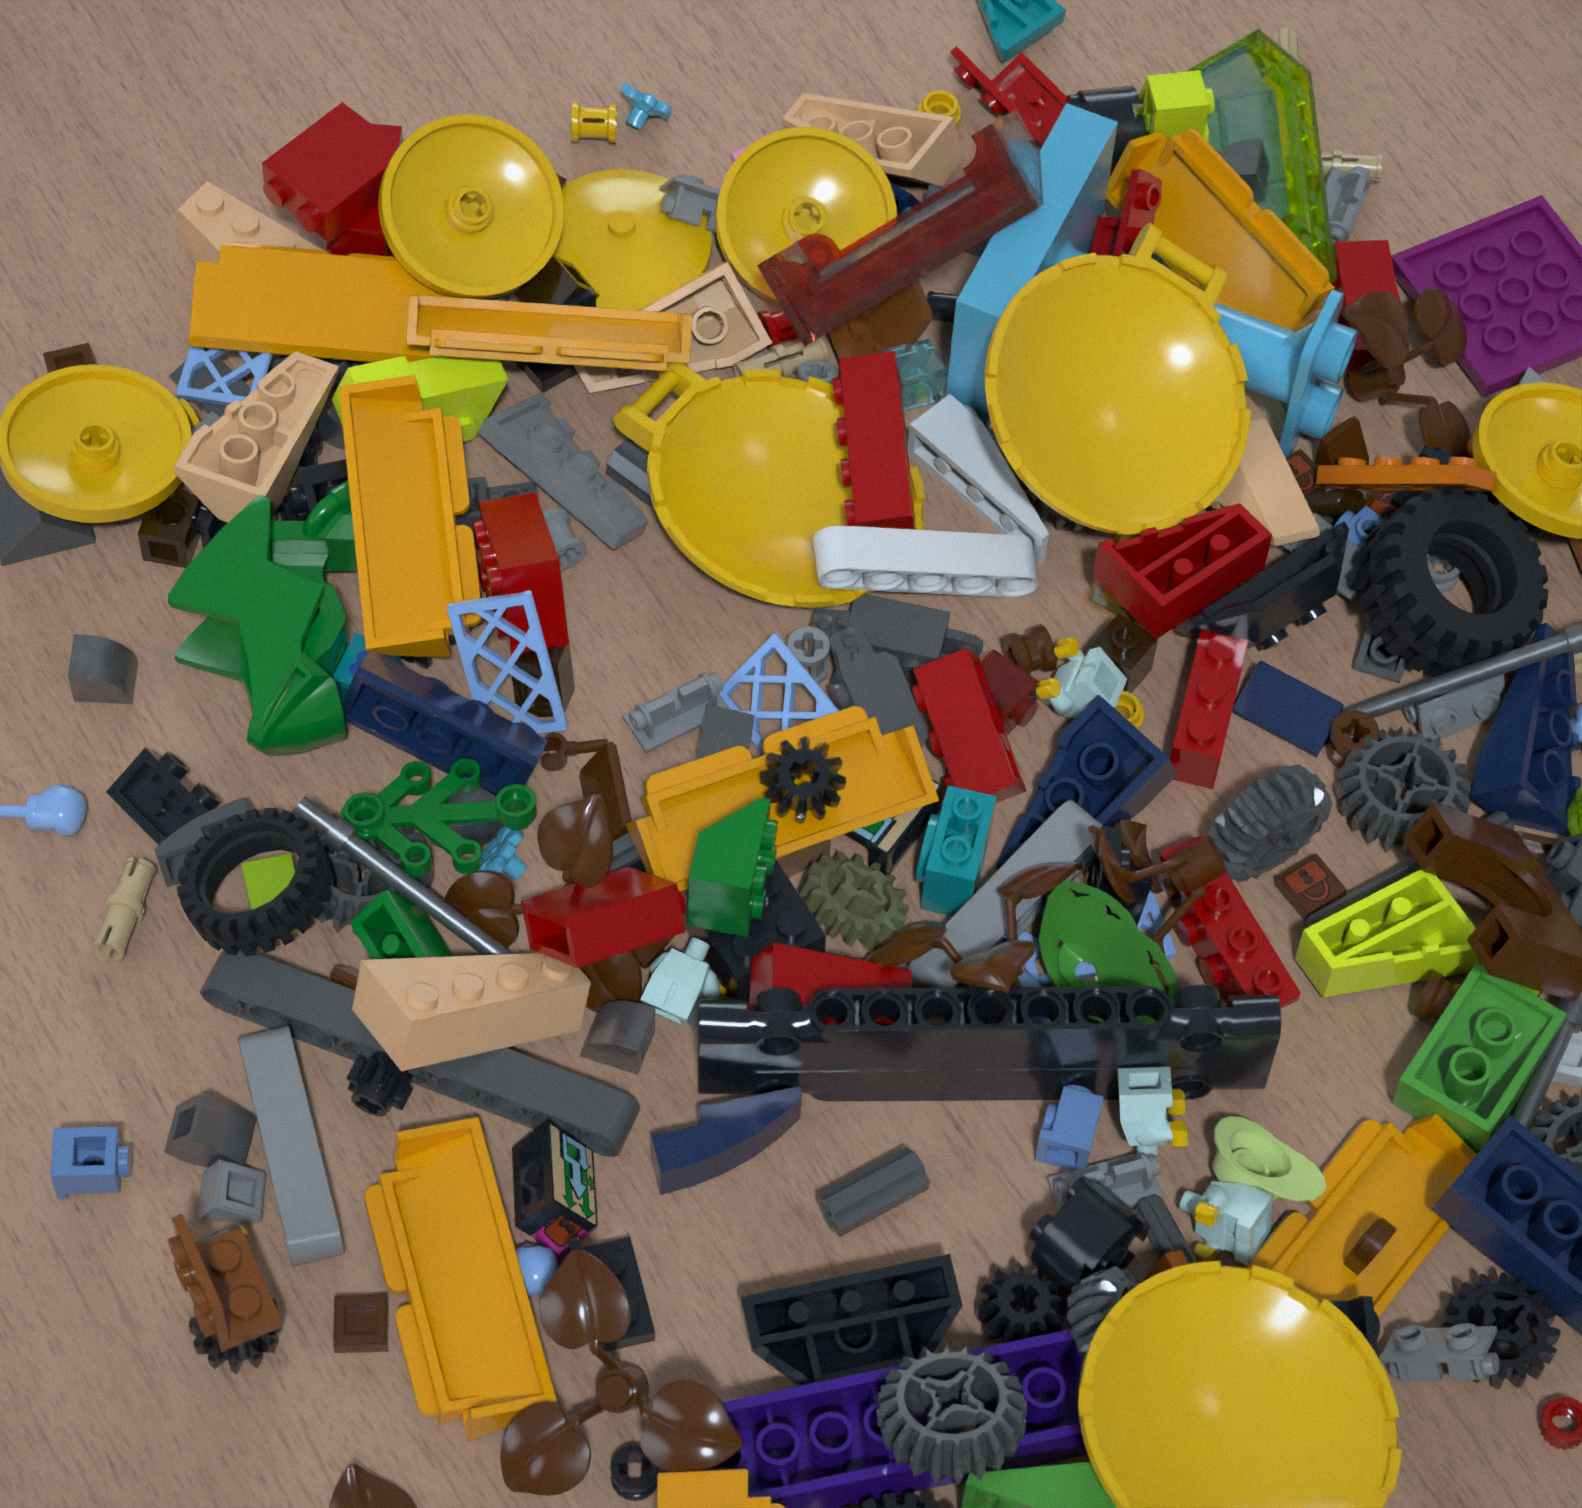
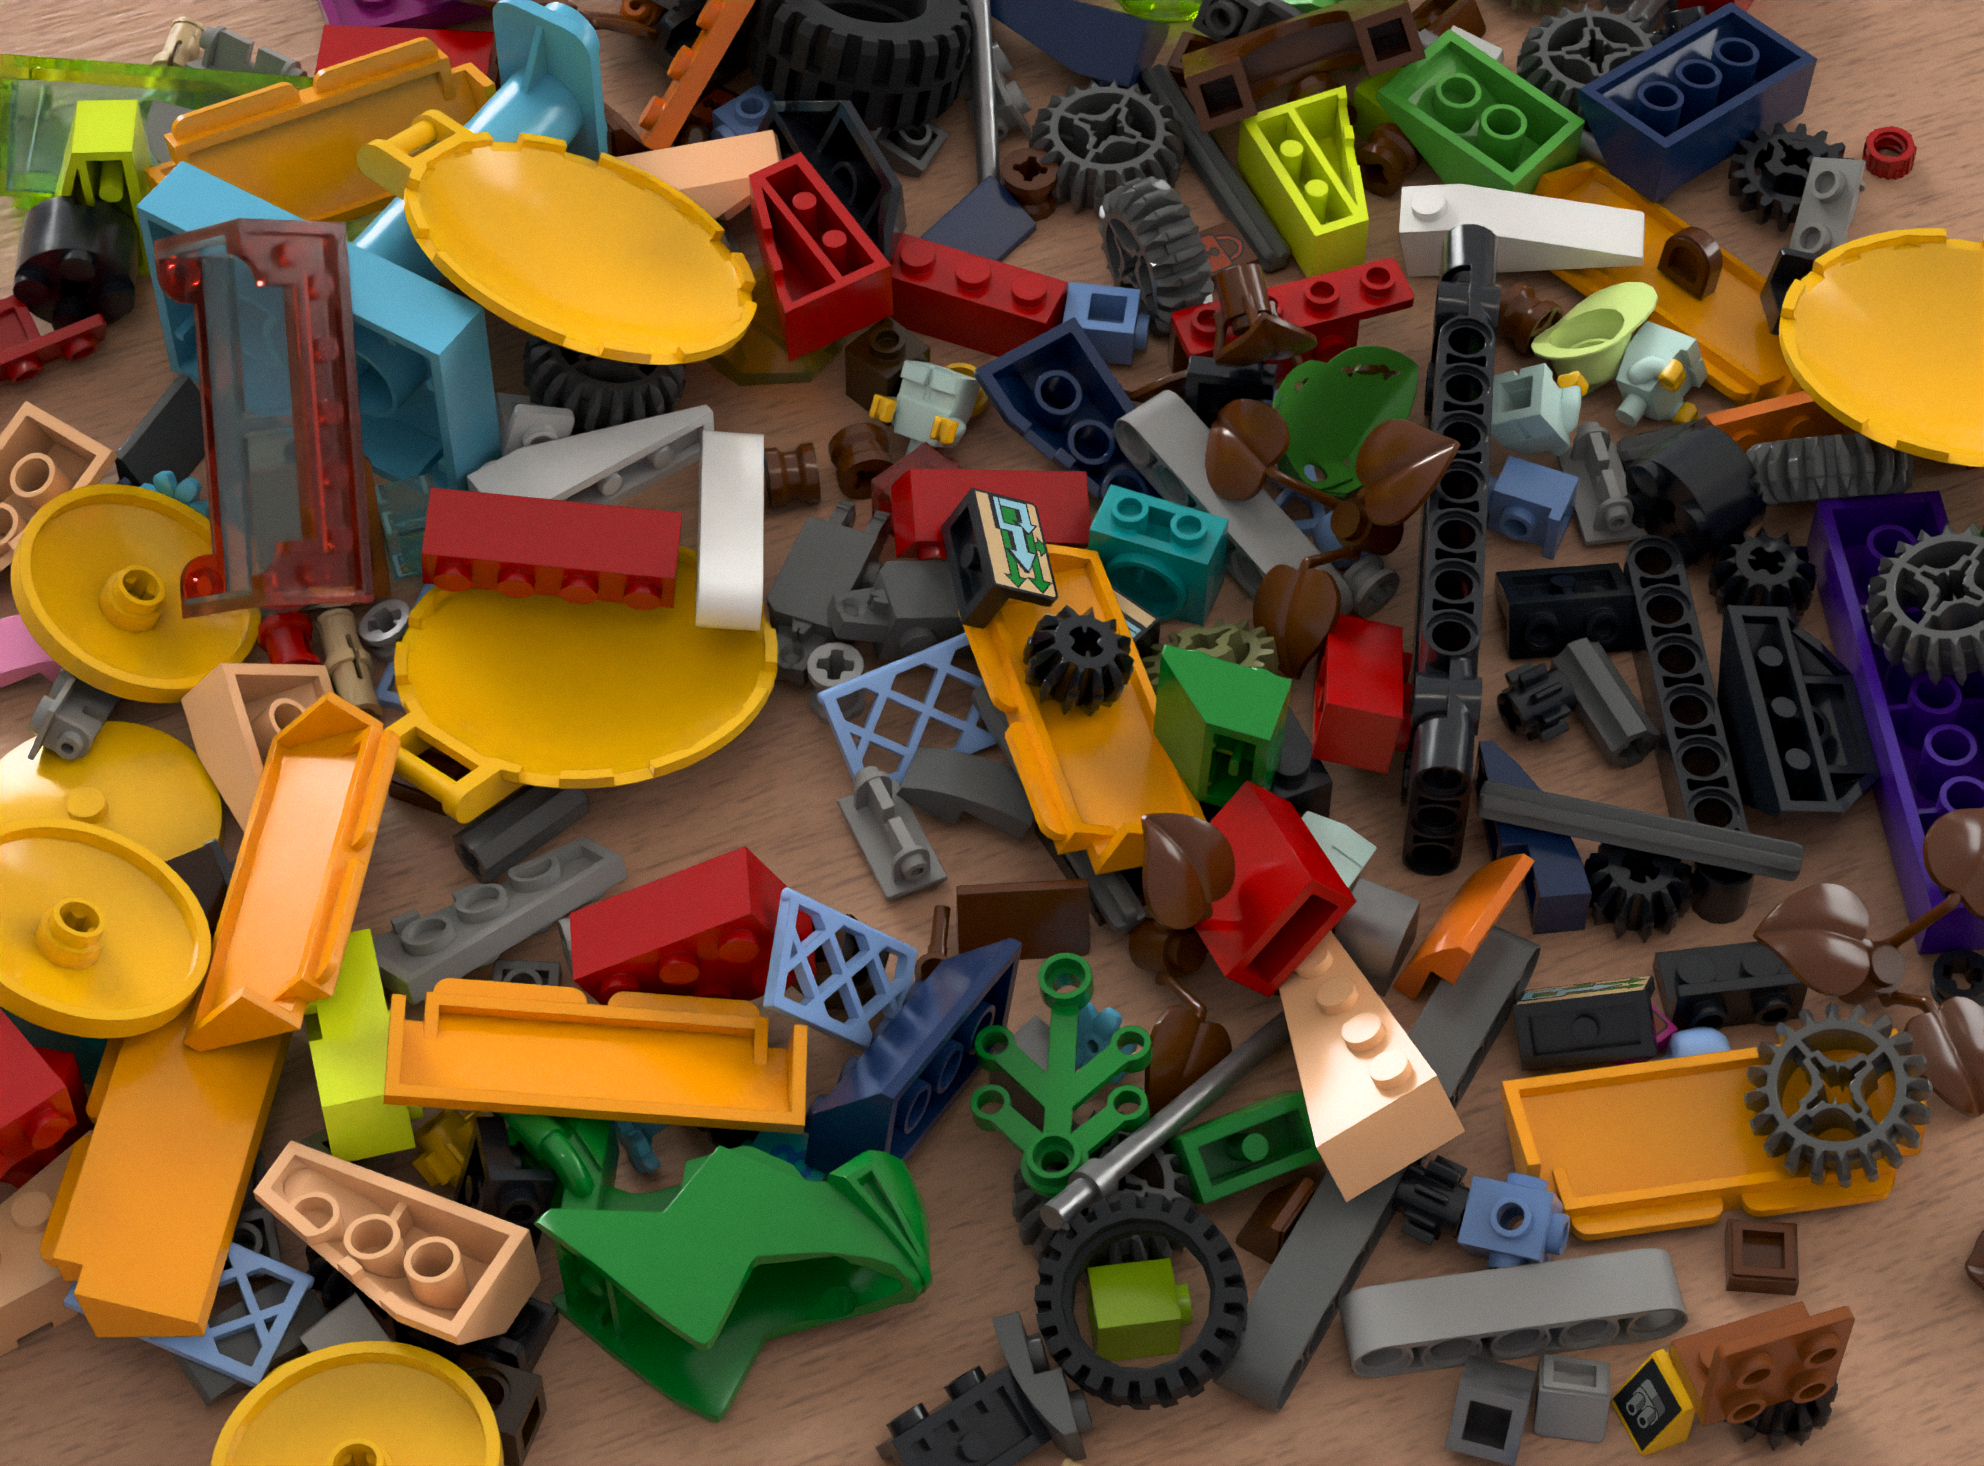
camera: 80 degrees left, 5 degrees down
none -> reddish brown wheel [764,442,821,509]
none -> panel [941,488,1058,629]
none -> medium blue brick [1063,282,1150,366]
none -> orange slope [1392,853,1535,1001]
none -> white slope [1399,184,1645,277]
none -> medium blue brick [1457,1172,1570,1270]
none -> dark grey axle [1477,780,1804,881]
none -> black bracket [1495,563,1634,660]
none -> reddish brown wheel [1497,282,1563,357]
none -> black gear [1497,661,1577,743]
none -> black gear [1584,843,1693,943]
none -> black beam [1623,535,1755,924]
none -> dark grey gear [1744,1002,1934,1189]

